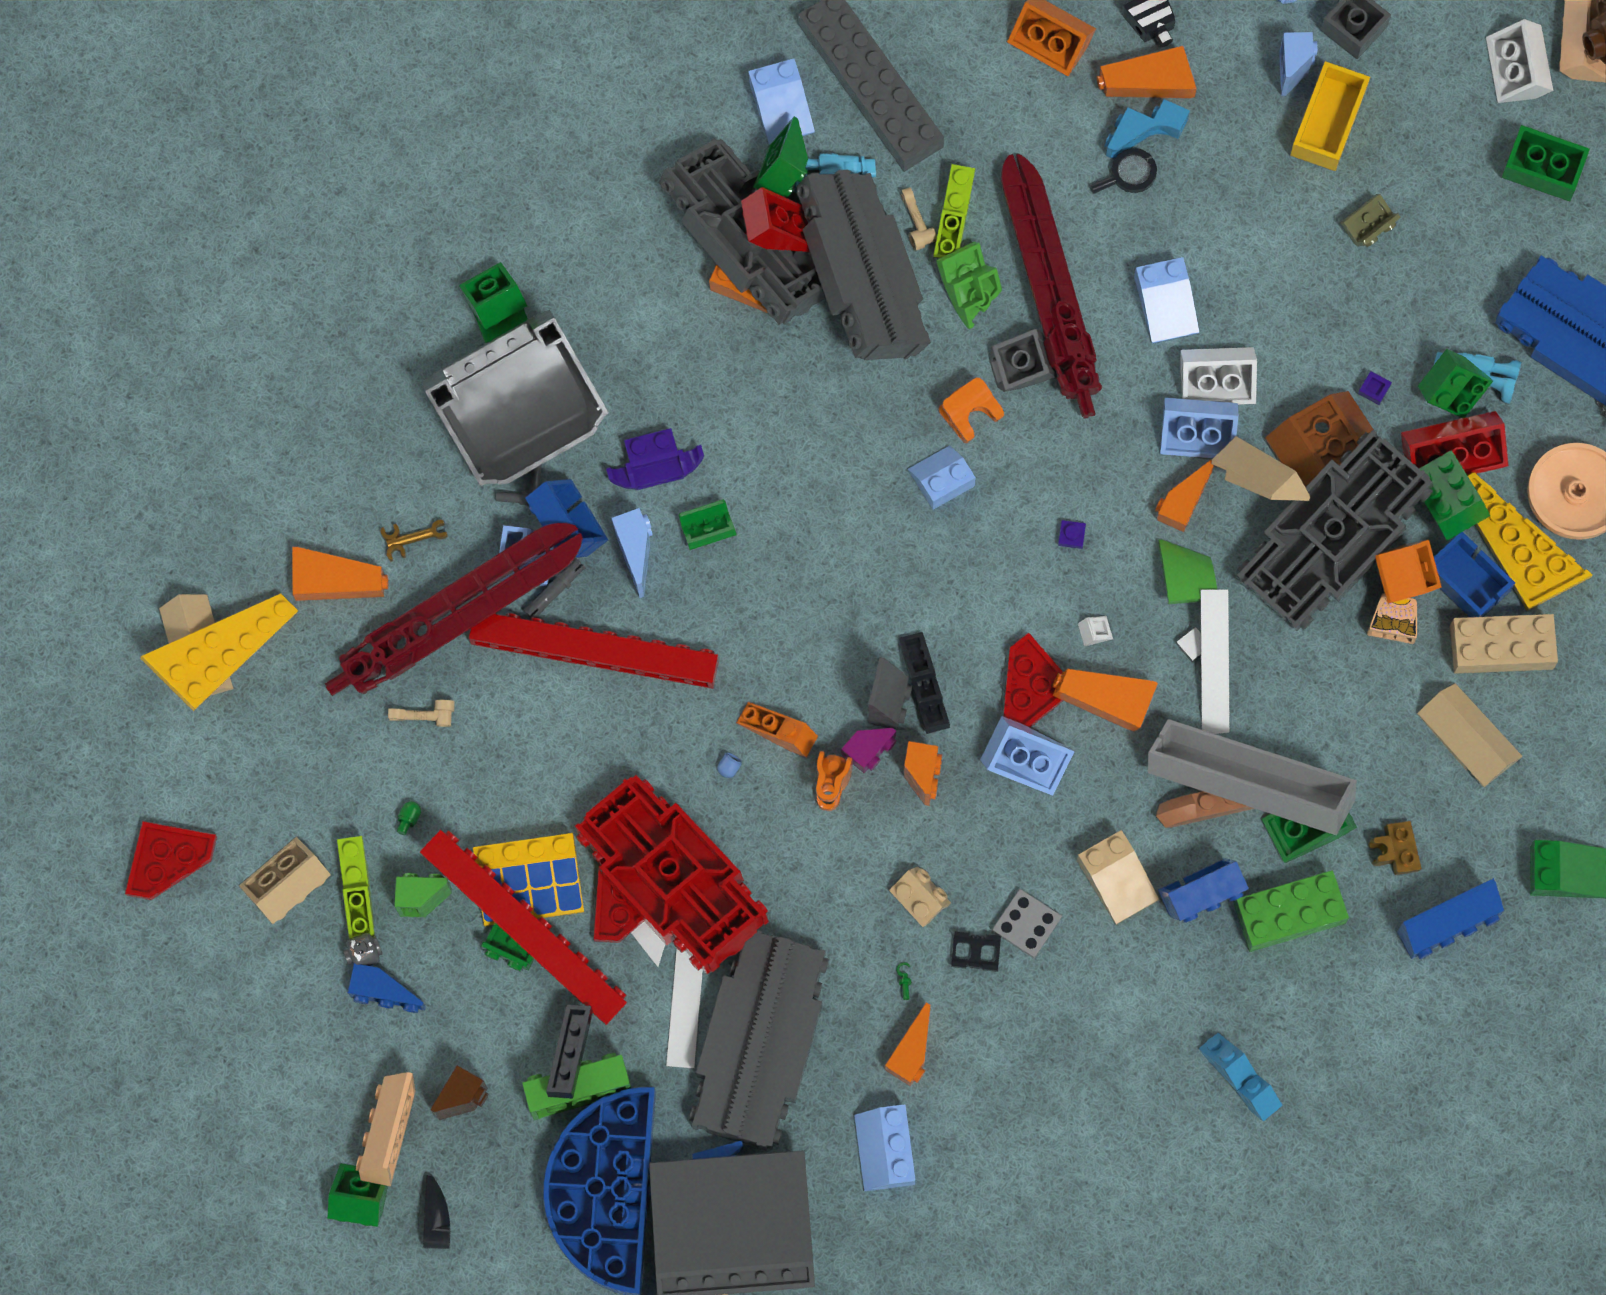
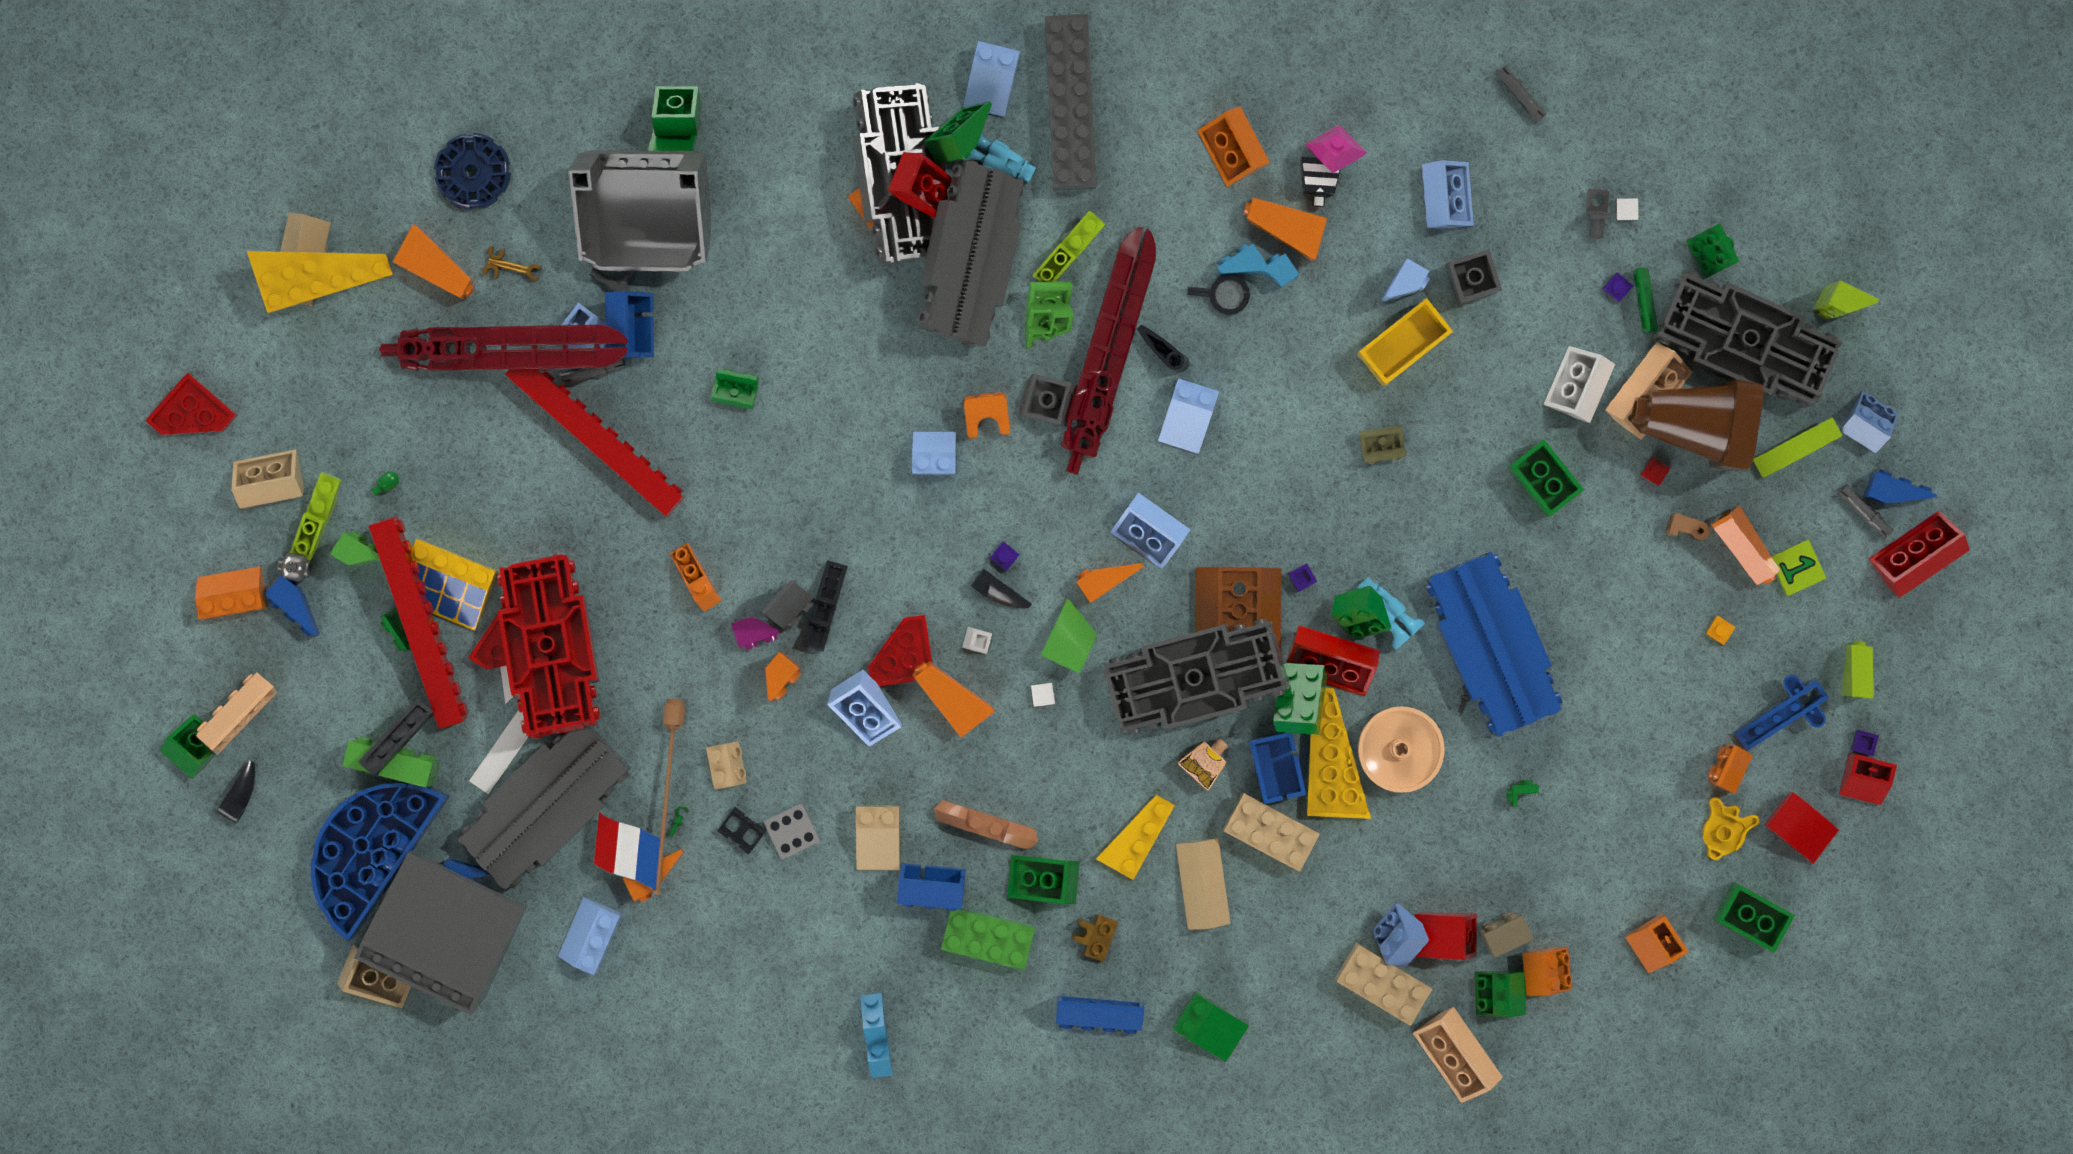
camera: 25 degrees right, 15 degrees up
tan brick [388,700,455,727] -> none
reddish brown slope [430,1065,489,1120] -> none
dark purple plate [606,428,704,490] -> none
light blue slope [611,508,653,598] -> none
medium blue piece [717,752,742,778] -> none
orange piece [816,751,853,811] -> none
tan brick [900,187,937,251] -> none
light grey piece [1148,719,1357,835] -> none
white slope [1180,347,1257,405] -> none
white sticker [1201,590,1229,734] -> none
tan slope [1211,436,1310,501] -> none
orange slope [1375,539,1442,603] -> none
none -> orange slope [195,566,268,619]
none -> dark blue plate [434,133,511,210]
none -> flag [594,699,686,895]
none -> black piece [970,568,1032,608]
none -> yellow wing [1096,795,1175,880]
none -> black piece [1137,324,1190,372]

